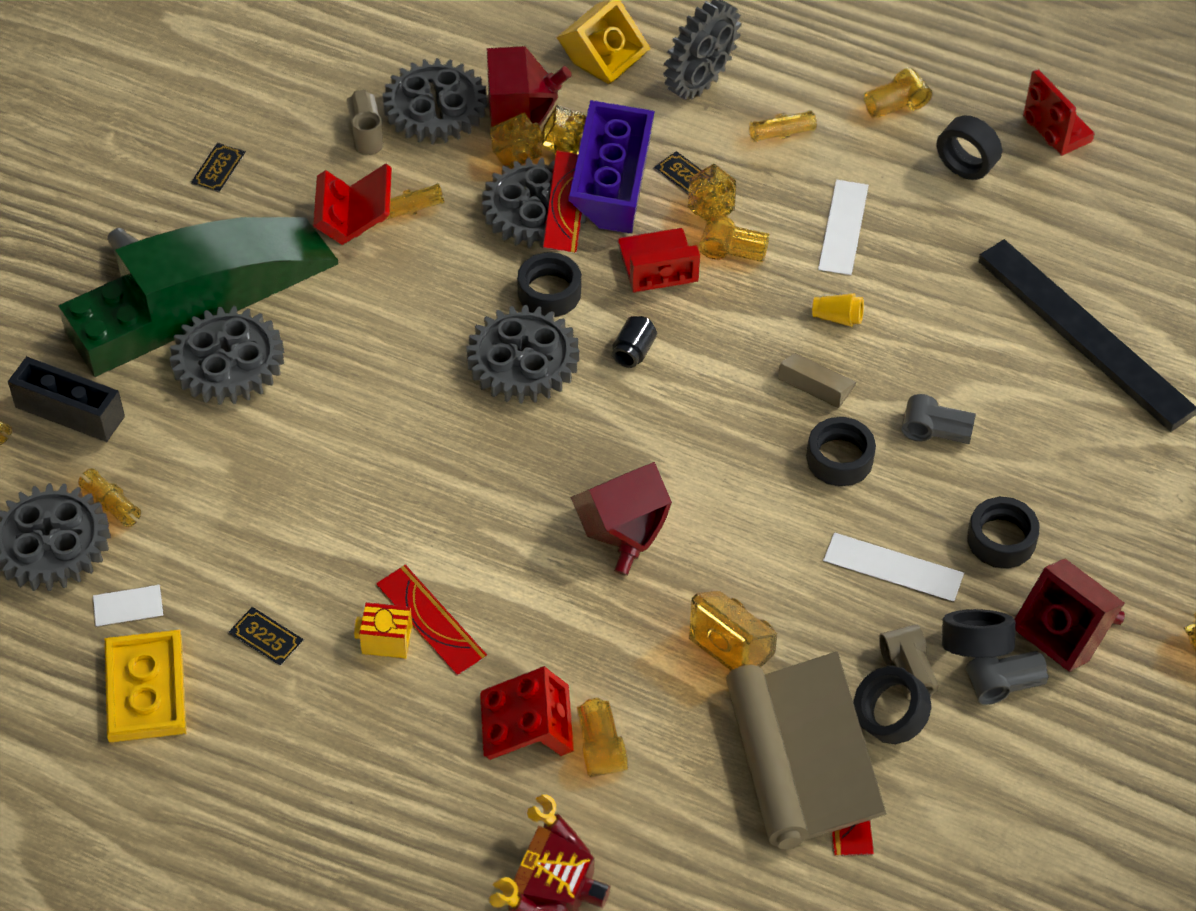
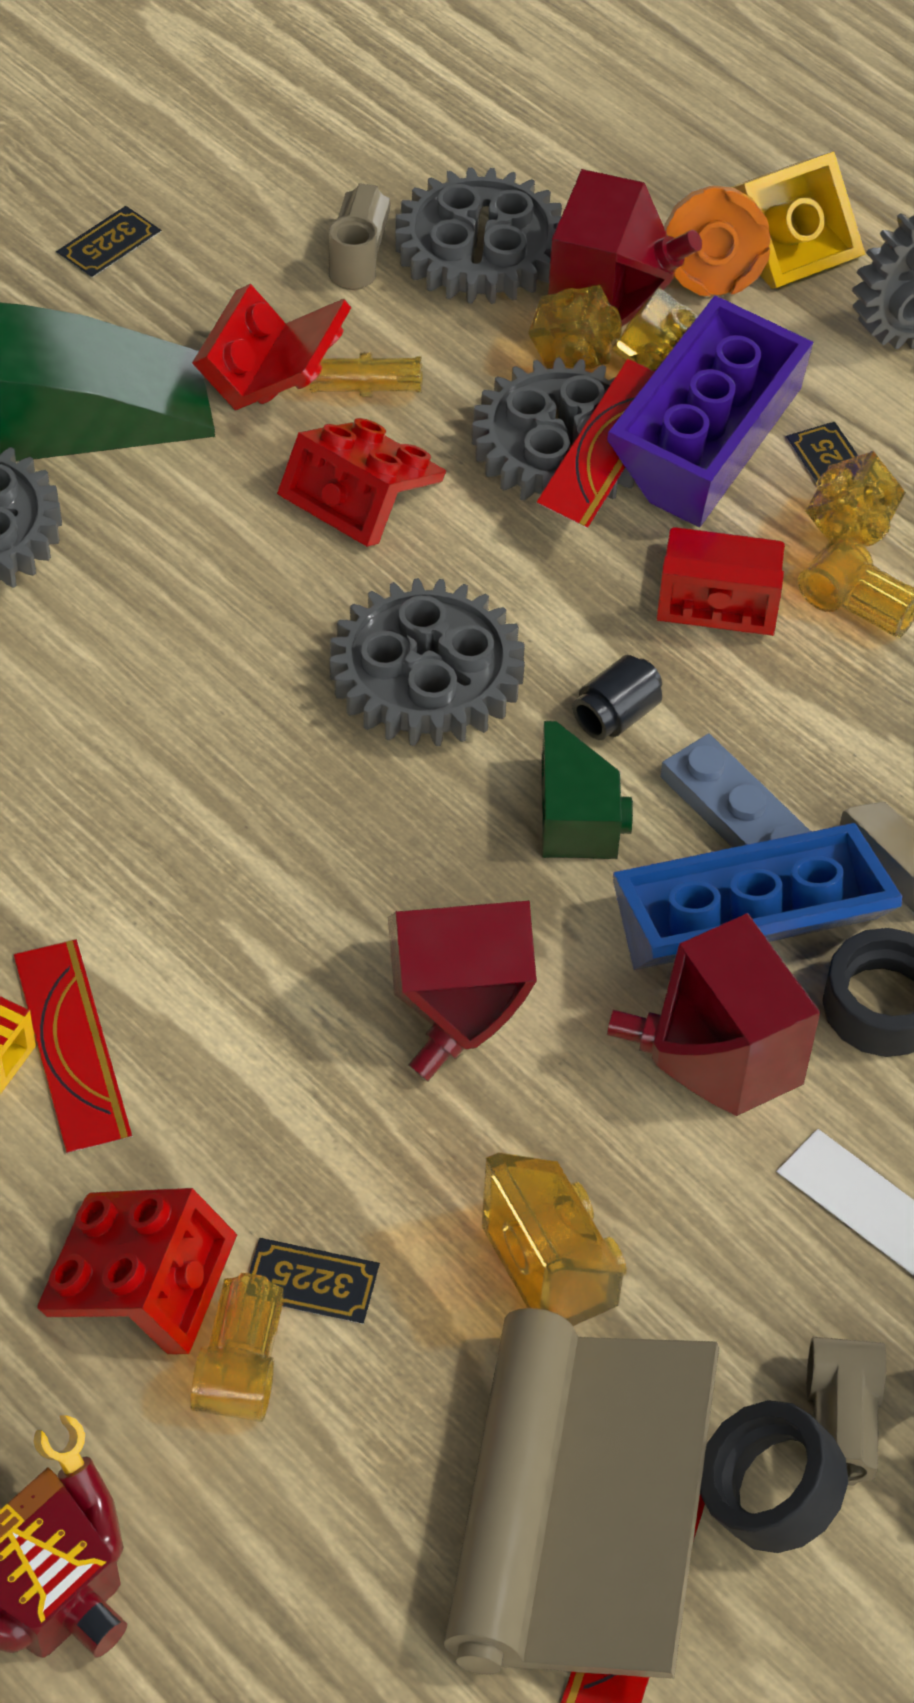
camera: 20 degrees right, 0 degrees up
black tyre [517,252,582,317] -> none
none -> black sticker [242,1238,380,1324]
none -> red bracket [277,418,446,547]
none -> dark green slope [541,721,633,859]
none -> dark red piece [607,913,820,1116]
none -> blue slope [613,823,902,970]
none -> sand blue plate [660,733,812,848]
none -> orange tile [664,186,771,297]

